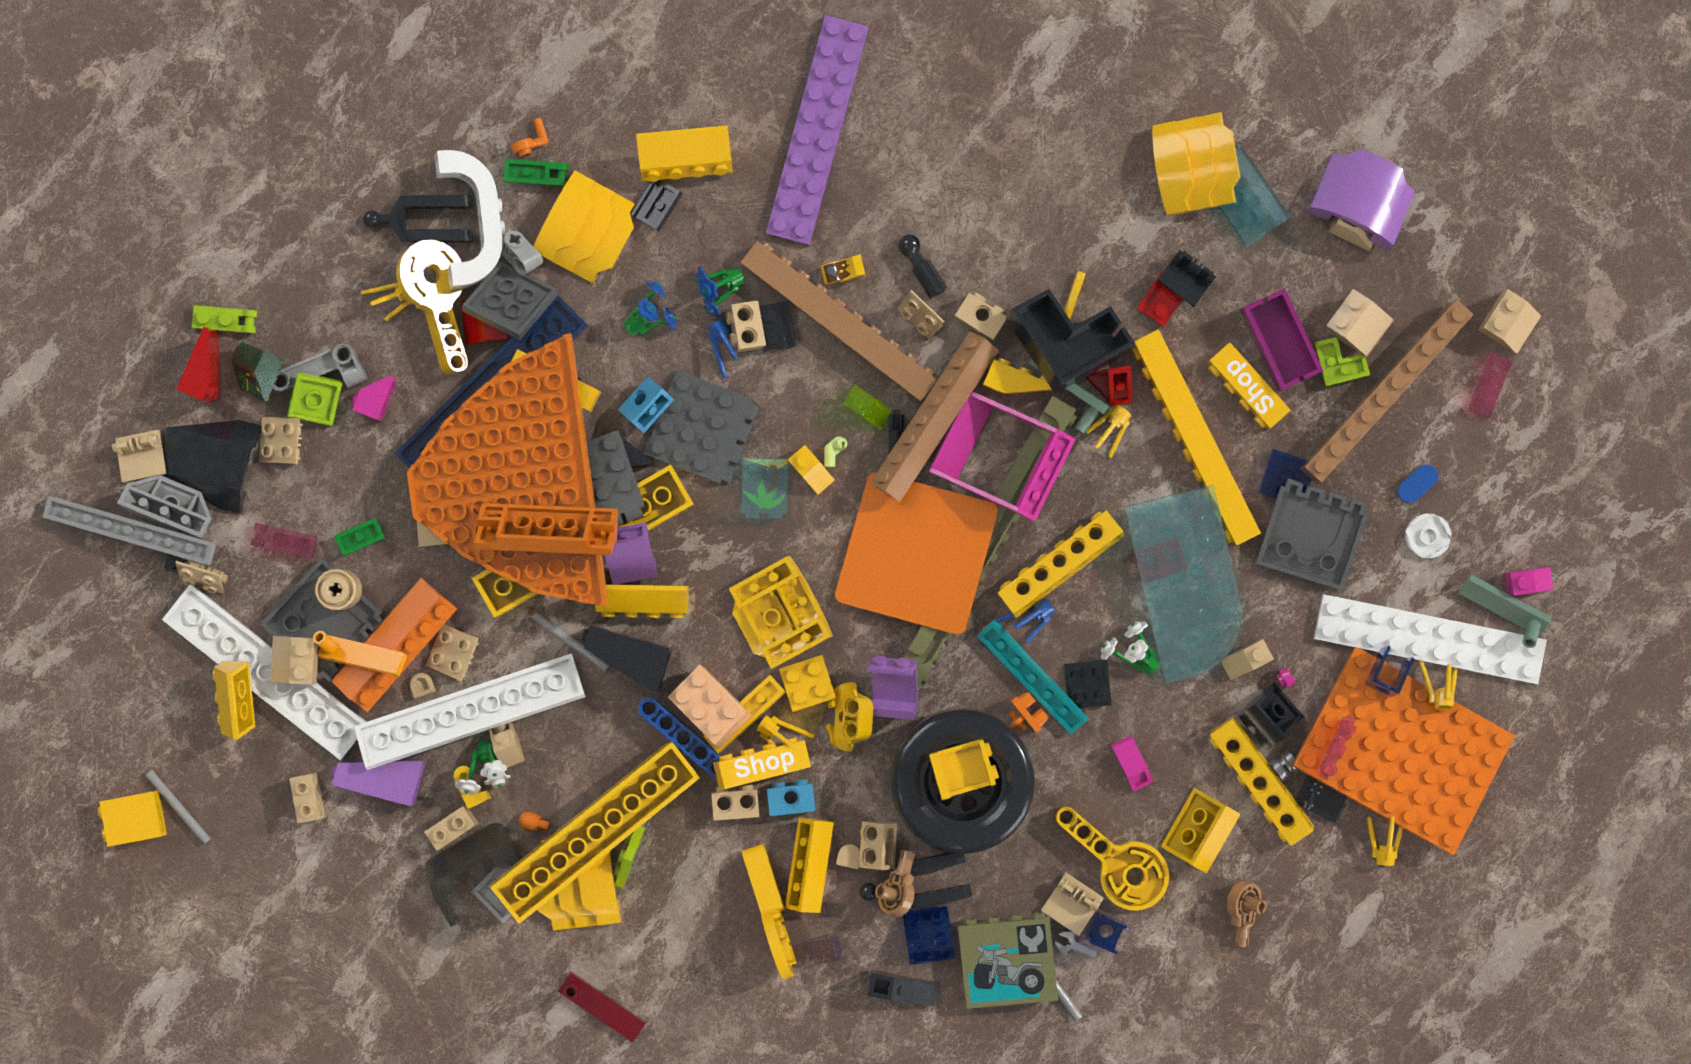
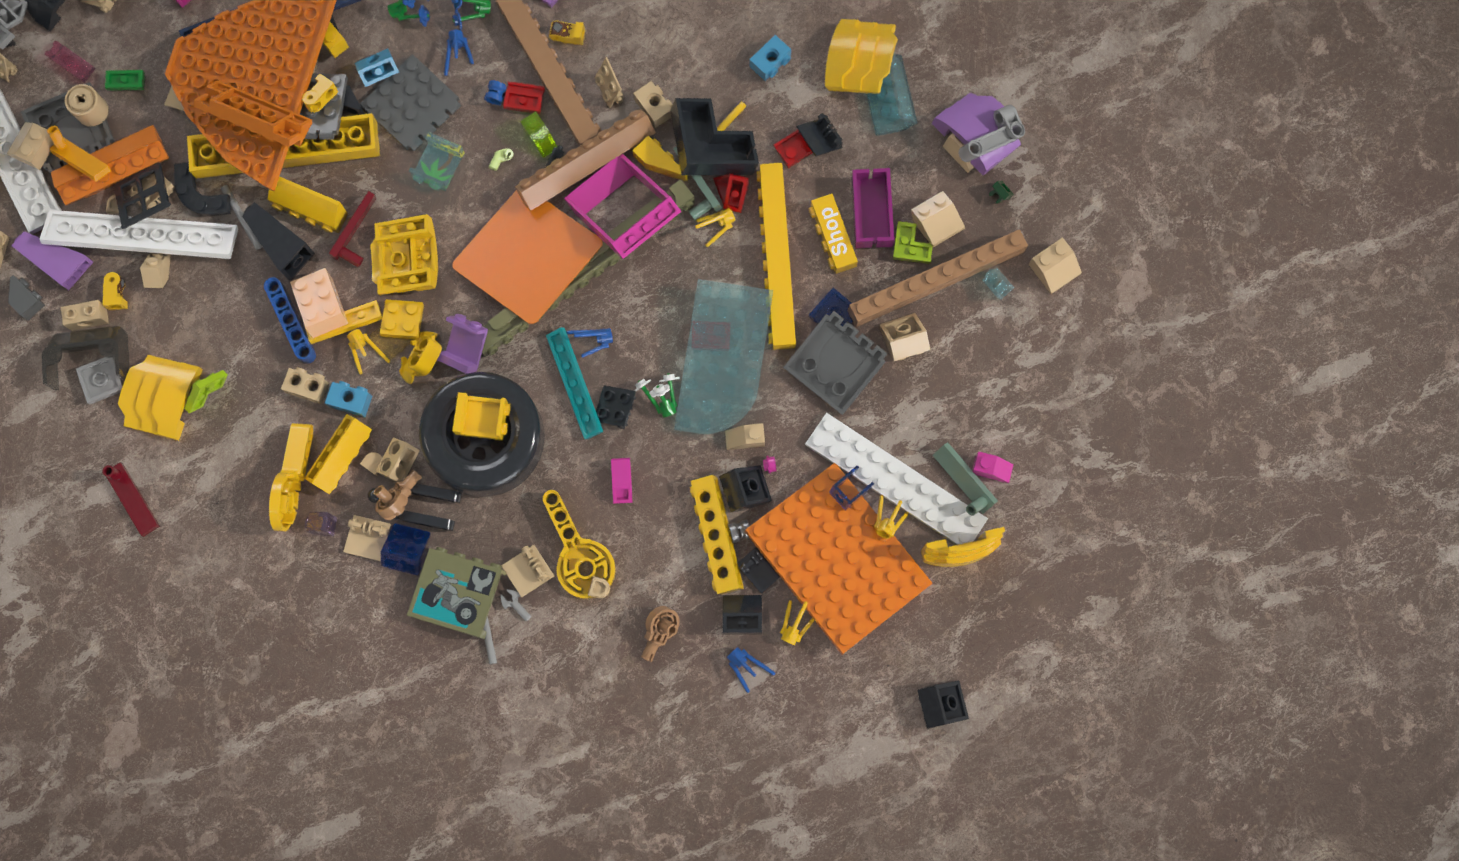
camera: 20 degrees right, 10 degrees down
plant [454,741,511,795] -> none
yellow brick [488,742,700,924] -> none
orange cylinder [518,812,551,832] -> none
medium lavender panel [605,523,658,585] -> none
yellow brick [713,737,811,789] -> none
tan brick [725,301,766,353] -> none
black plate [759,301,797,352] -> none
yellow slope [788,445,835,495] -> none
black slope [868,970,939,1006] -> none
black piece [898,234,947,299] -> none
yellow brick [998,510,1124,618] -> none
orange hips [1008,692,1049,733] -> none
clear blue piece [1087,911,1129,954] -> none
yellow slope [1160,787,1240,873] -> none
clear pink plate [1318,715,1356,778] -> none
blue tile [1397,465,1438,503] -> none
white tile [1405,513,1451,559] -> none
clear pink plate [1467,351,1513,418] -> none
none -> dark grey slope [8,275,45,321]
none -> black window [113,162,171,229]
none -> black plate [174,162,231,216]
none -> yellow leg [302,74,338,113]
none -> dark red piece [329,191,376,267]
none -> tan hinge [343,515,391,561]
none -> blue wheel [484,80,507,105]
none -> red plate [503,81,545,114]
none -> tan tile [588,576,610,598]
none -> black slope [723,595,762,635]
none -> blue plant [727,647,775,693]
none -> dark azure brick [750,35,791,81]
none -> tan slope [879,313,930,361]
none -> black slope [917,680,969,729]
none -> yellow slope [921,527,1005,567]
none -> light grey piece [959,105,1025,162]
none -> clear light blue brick [982,267,1015,300]
none -> dark green tile [989,181,1014,204]

